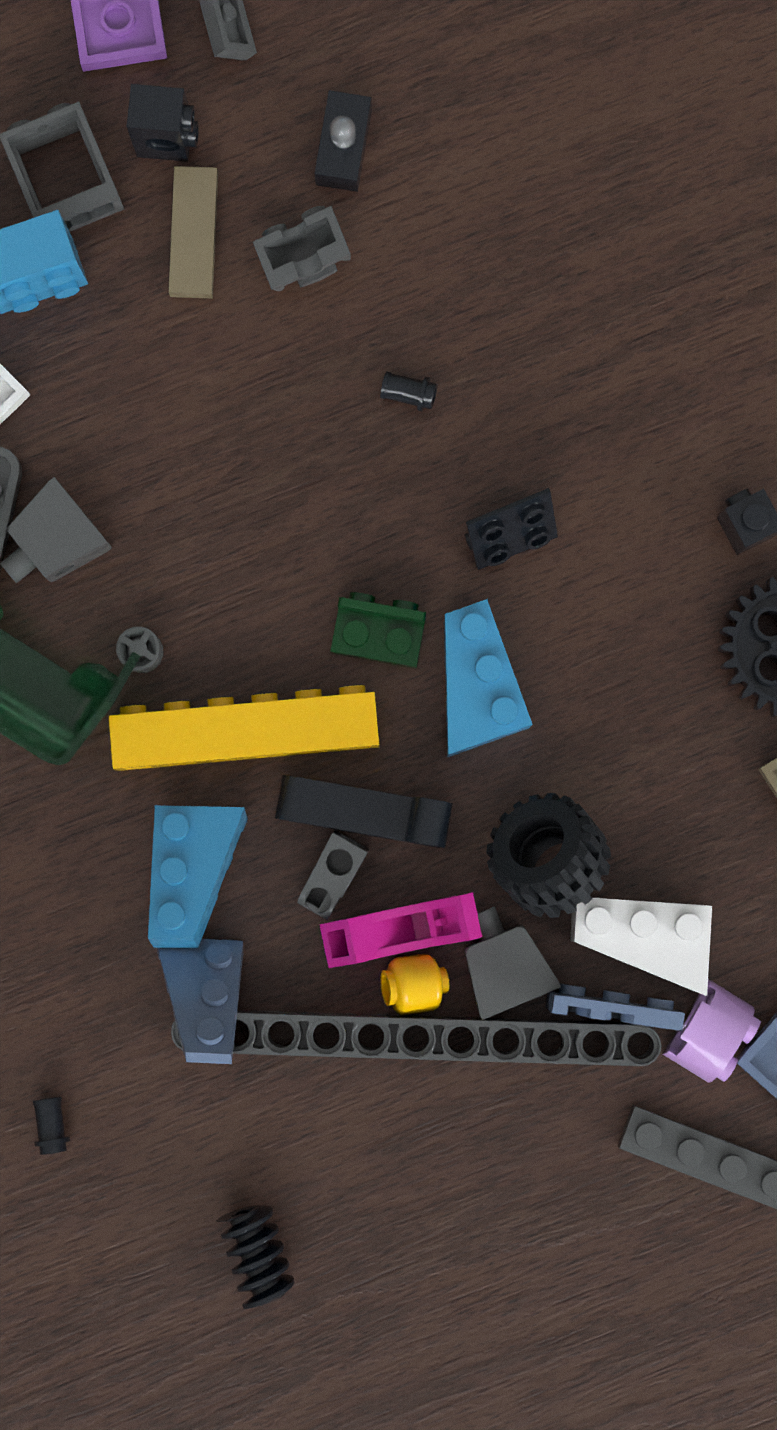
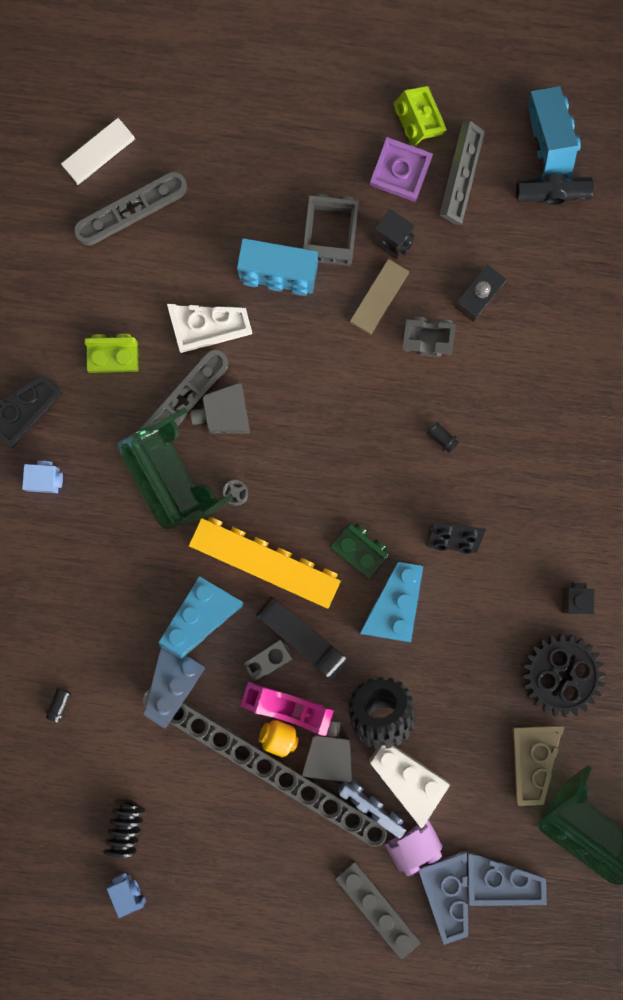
camera: 25 degrees right, 0 degrees up
none -> medium blue brick [107,872,146,918]

